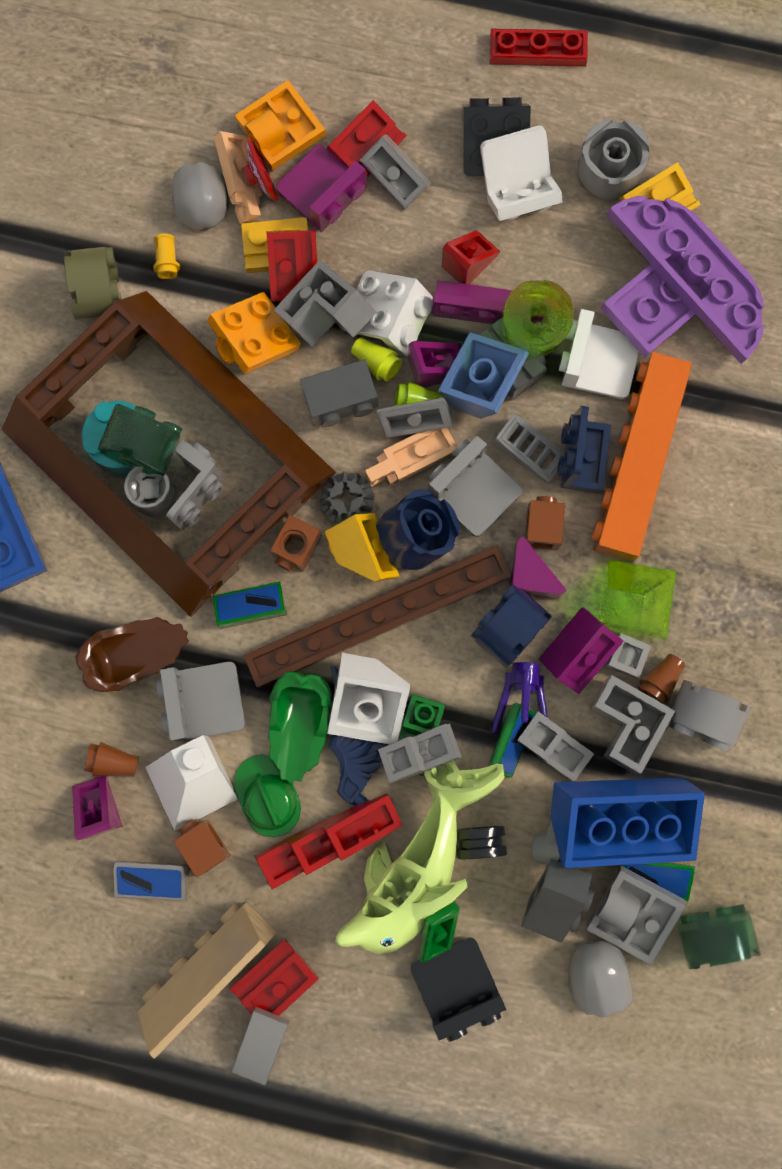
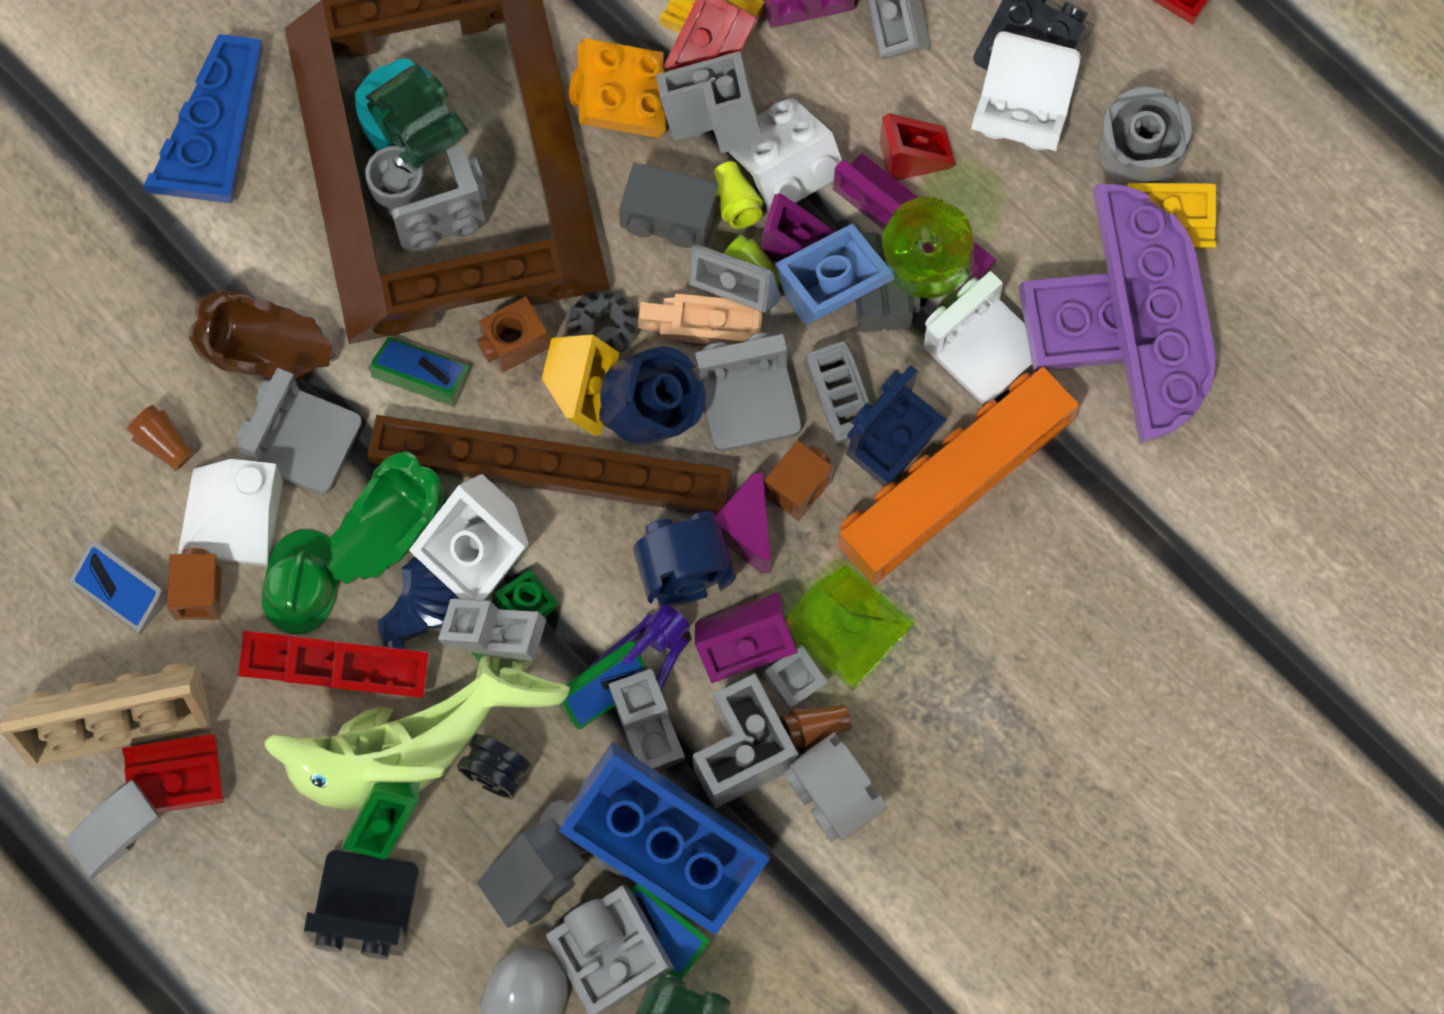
camera: 30 degrees right, 10 degrees down
magenta slope [72,776,123,840] -> none

